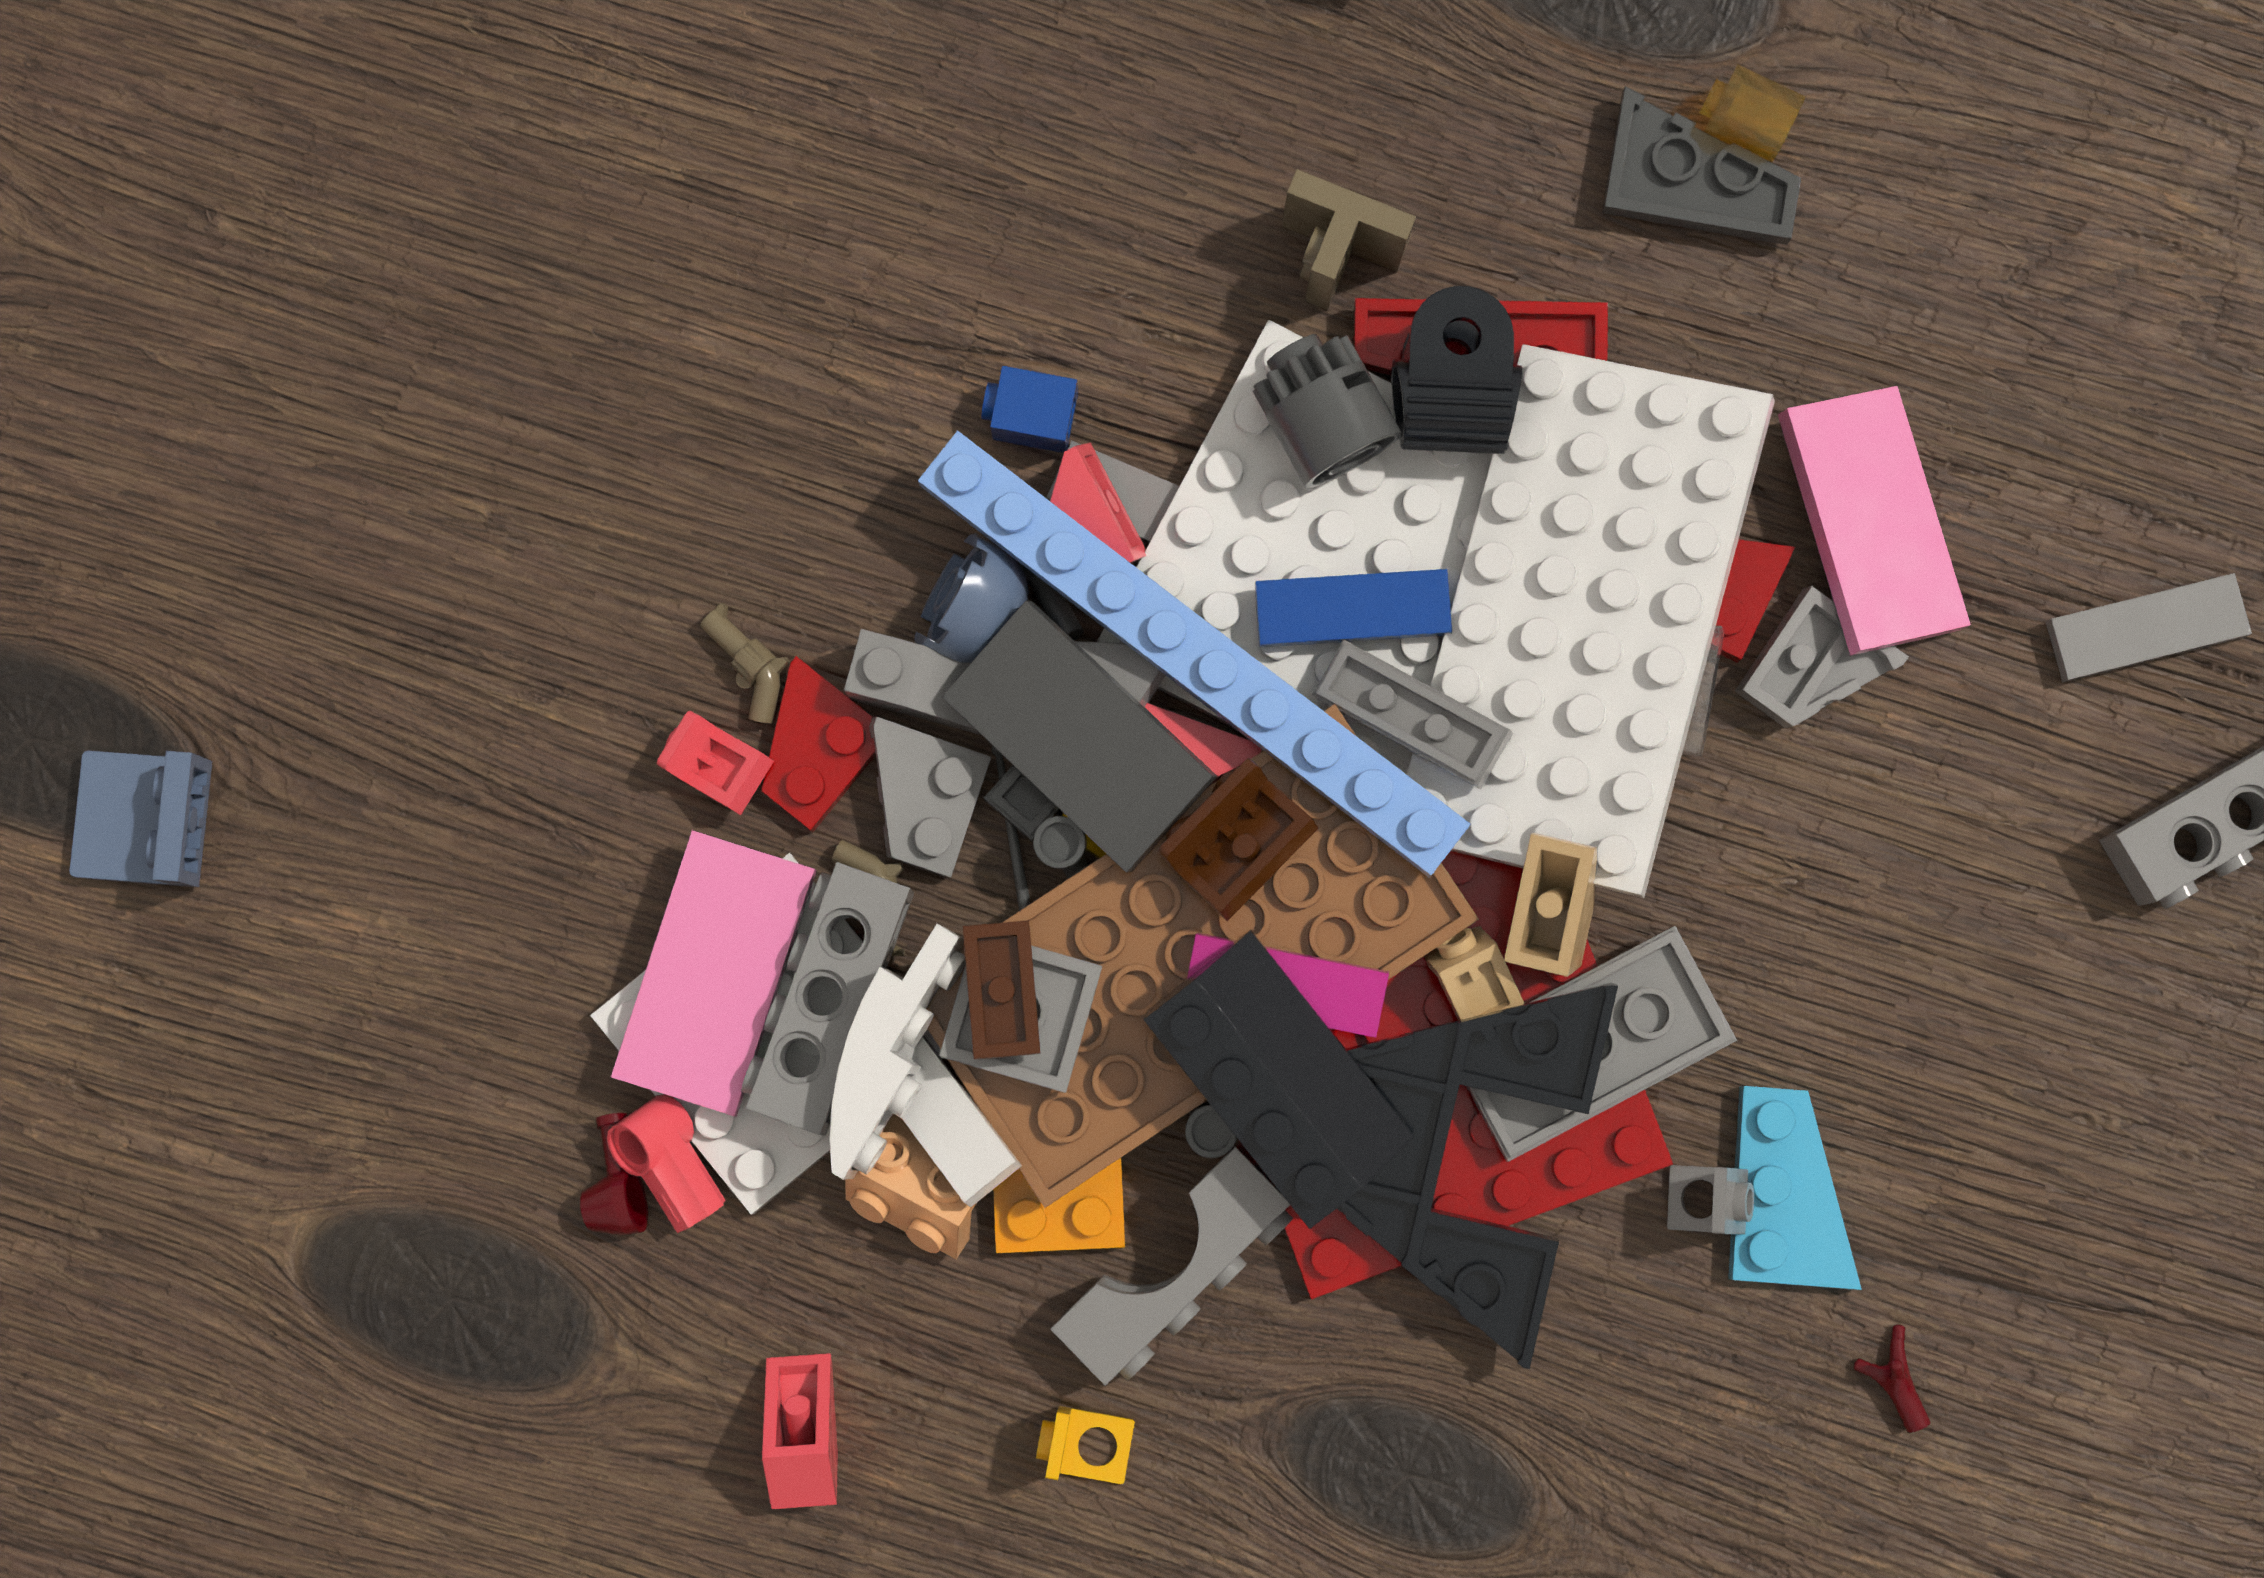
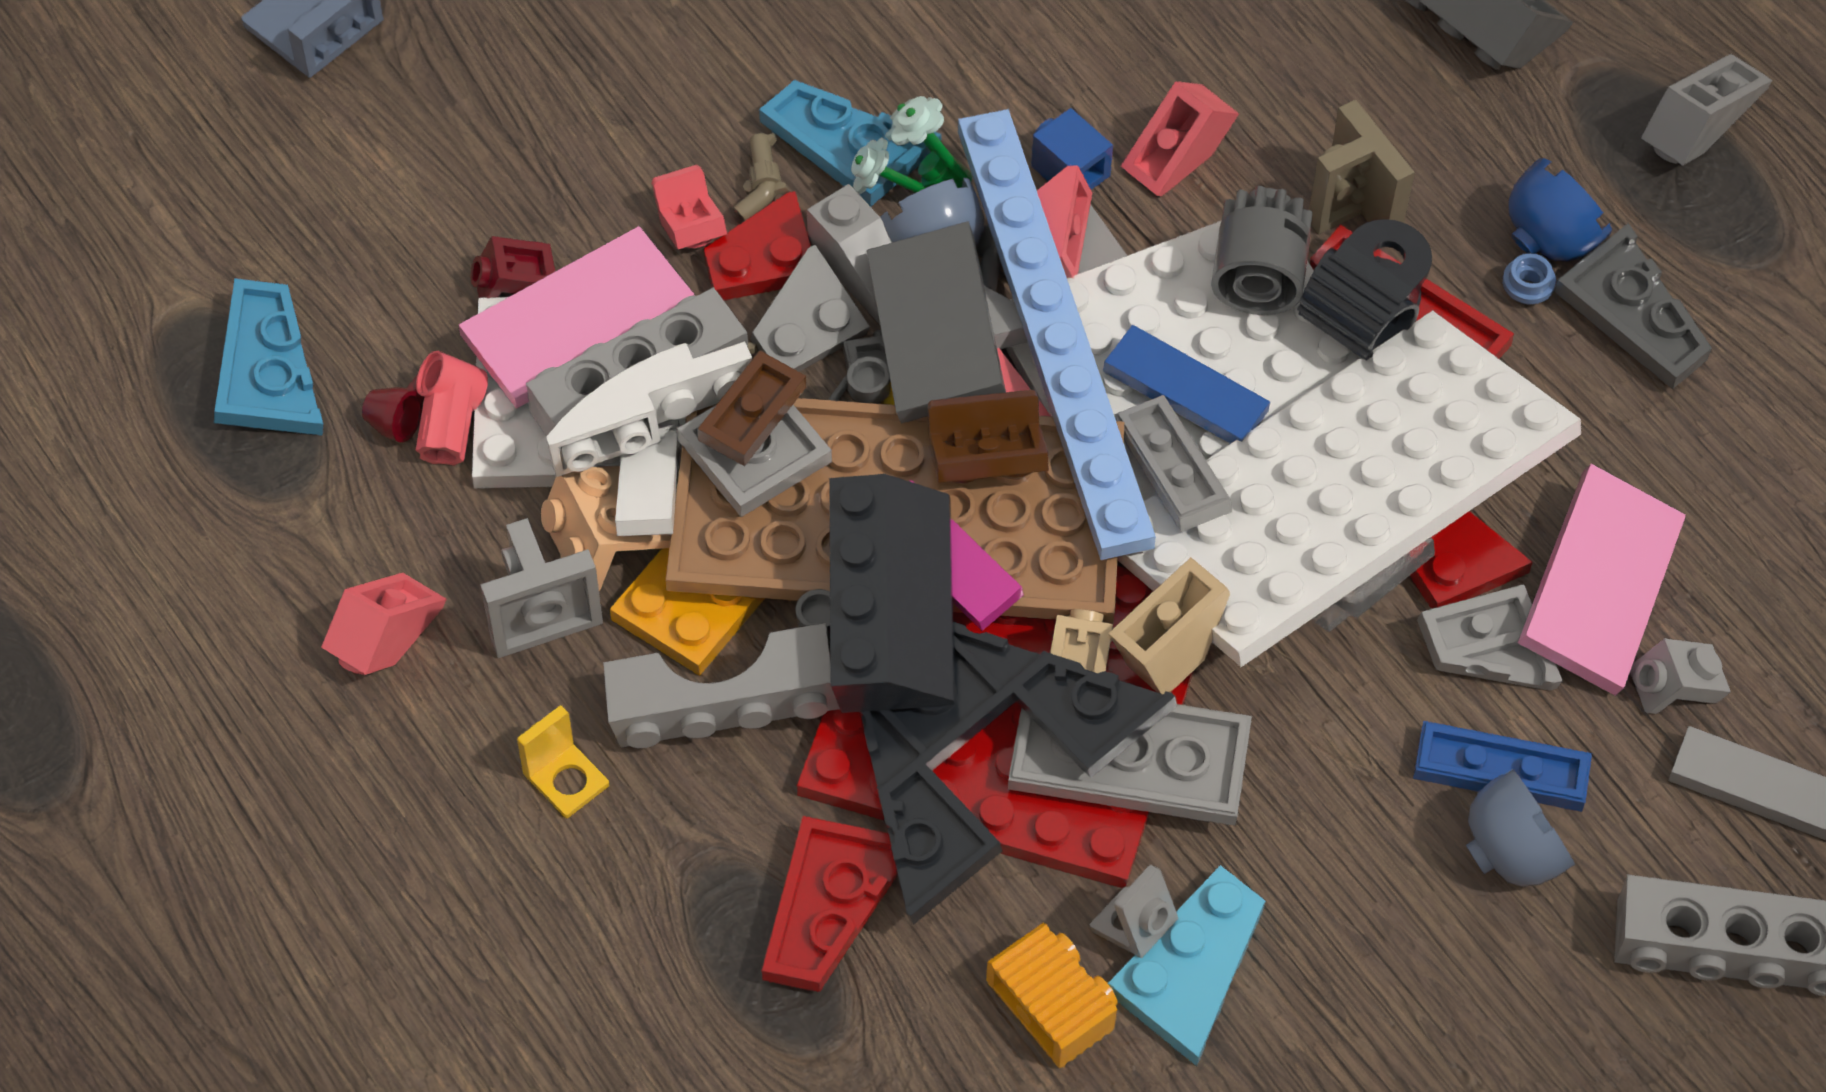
camera: 35 degrees right, 25 degrees down
clear yellow brick [1699,64,1806,163] -> none
none -> dark azure wing [214,278,323,435]
none -> dark red bracket [470,236,555,298]
none -> light grey bracket [481,518,603,658]
none -> dark azure wing [759,80,941,207]
none -> red wing [762,816,898,992]
none -> plant [851,96,972,194]
none -> light orange brick [986,923,1118,1068]
none -> coral slope [1121,81,1239,196]
none -> blue tile [1413,721,1592,812]
none -> sand blue cylinder [1466,769,1575,887]
none -> medium blue plate [1502,253,1556,304]
none -> blue cylinder [1508,158,1612,262]
none -> light grey bracket [1630,638,1731,714]

